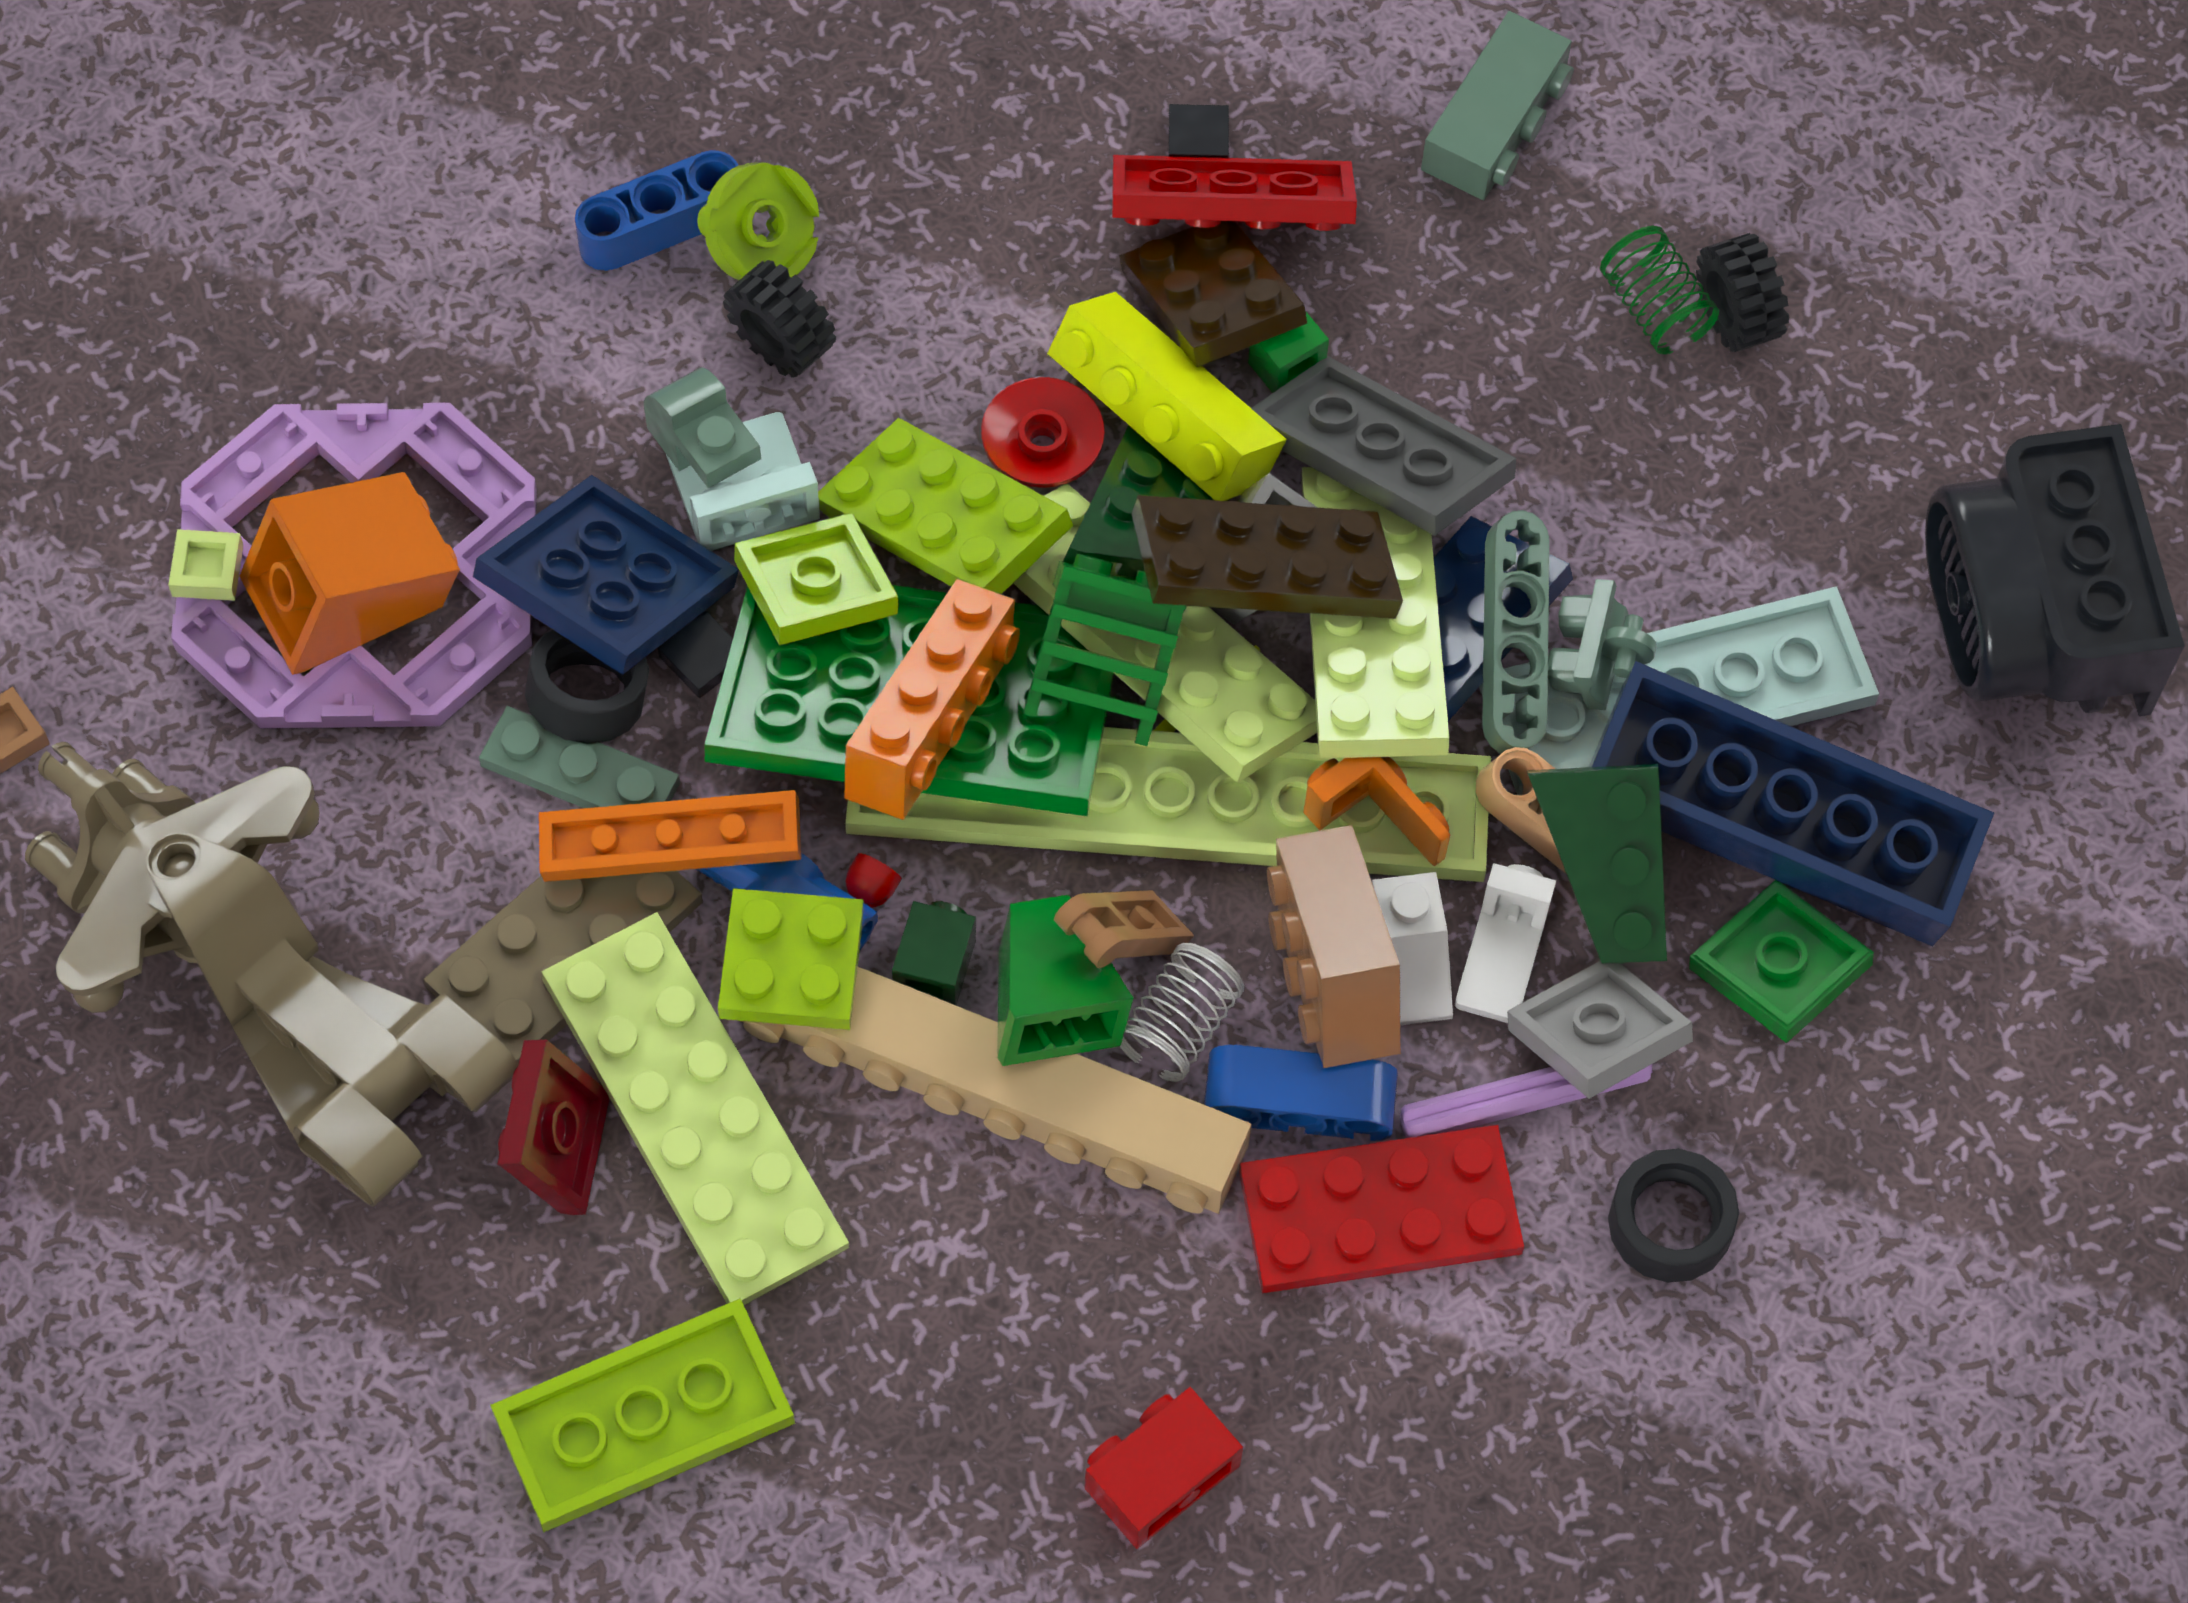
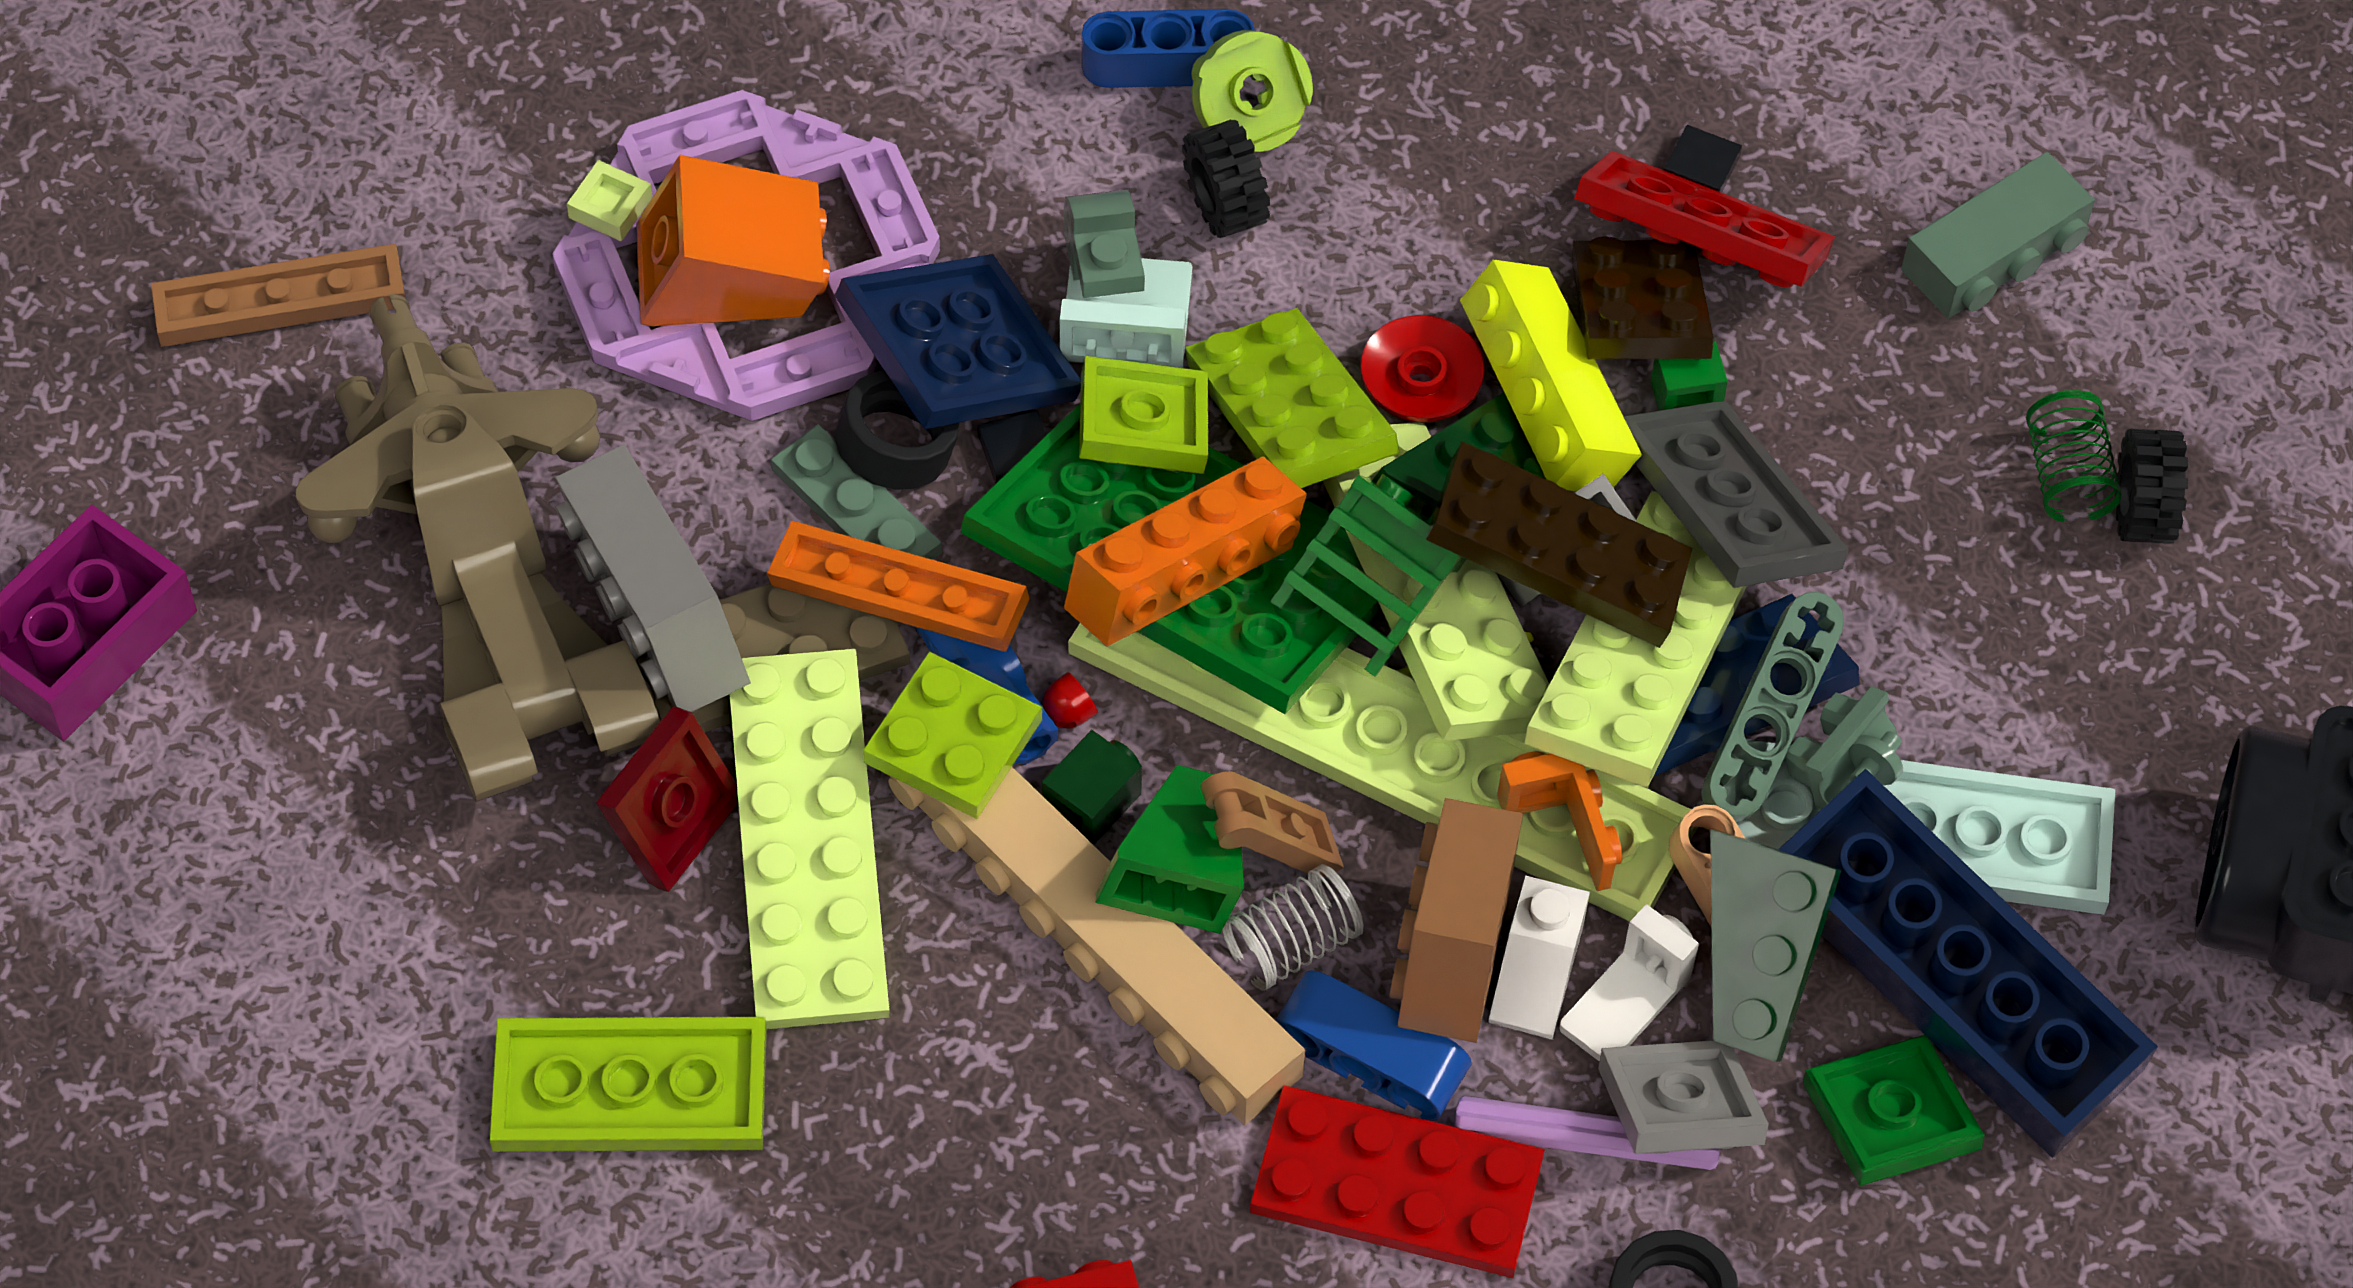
camera: 25 degrees right, 5 degrees down
none -> light grey brick [555,444,751,712]

